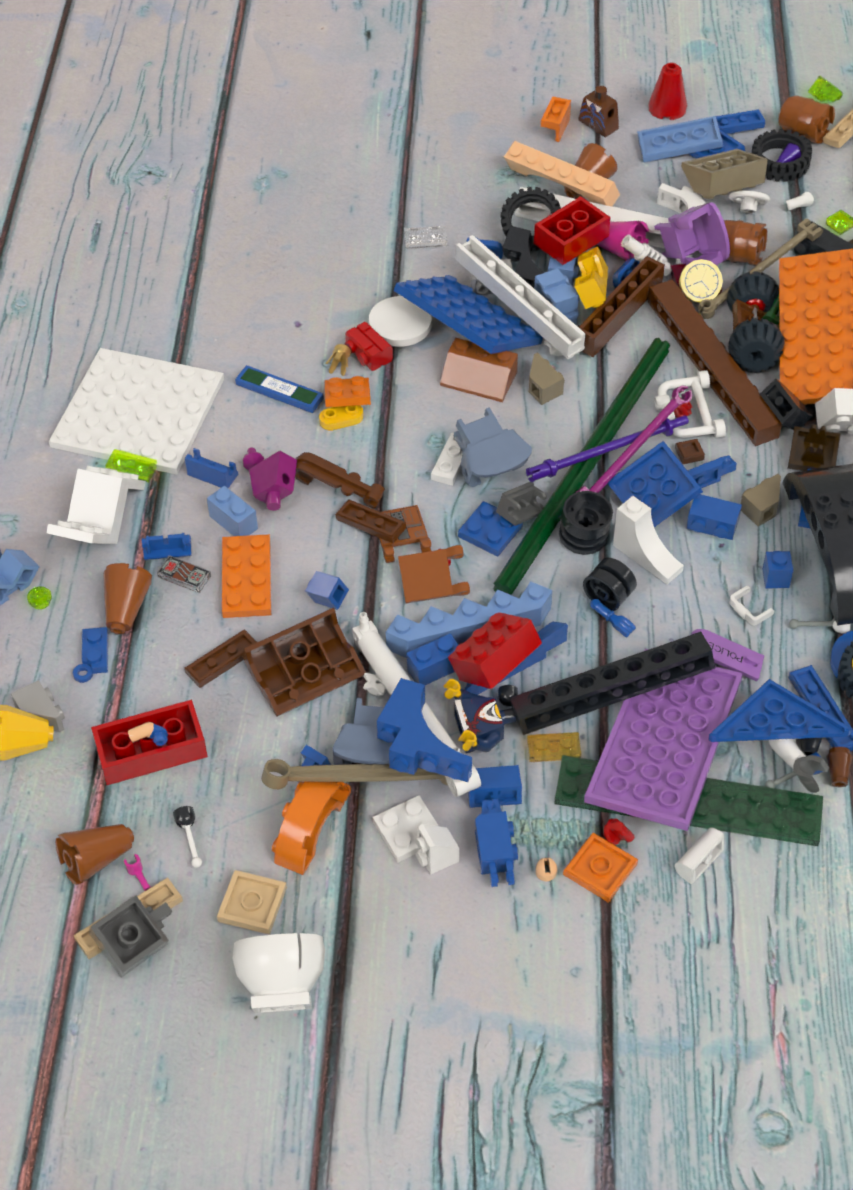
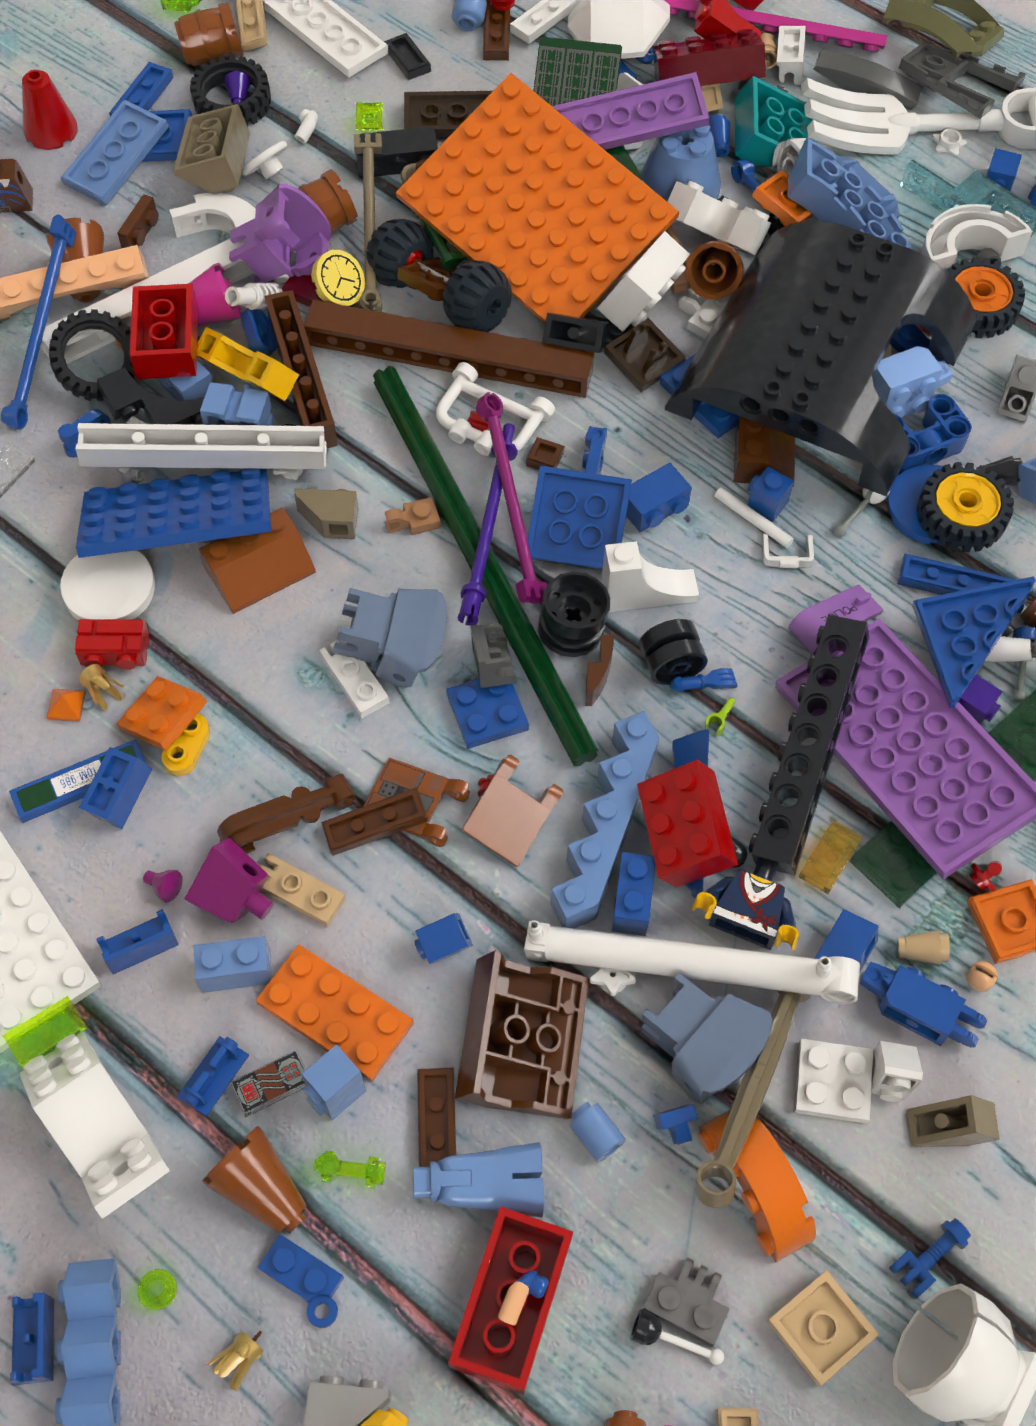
camera: 55 degrees left, 10 degrees up
blue arch [377,678,472,782] -> none
dark tan slope [741,473,781,527] -> none
none -> blue hinge [1,214,76,429]
none -> orange slope [47,689,86,721]
none -> blue hinge [79,747,152,829]
none -> reddish brown plate [117,194,159,248]
none -> pearl gold piece [206,1331,264,1392]
none -> tan hinge [260,853,346,927]
none -> medium blue brick [302,1045,366,1120]
none -> clear neon green bar [314,1151,386,1188]
none -> medium nougat plate [385,497,441,535]
none -> medium blue piece [413,1142,544,1218]
none -> medium blue brick [570,1102,626,1163]
none -> reddish brown slope [585,635,614,706]
none -> flat silver hinge [642,1257,730,1347]
none -> lime hand [705,697,736,736]
none -> white bar [714,487,794,548]
none -> reddish brown slope [734,416,795,487]
none -> blue hinge [889,1218,971,1299]
none -> tan cone [897,930,950,965]
none -> dark tan slope [907,1095,1000,1147]
none -> dark purple brick [958,675,1002,725]

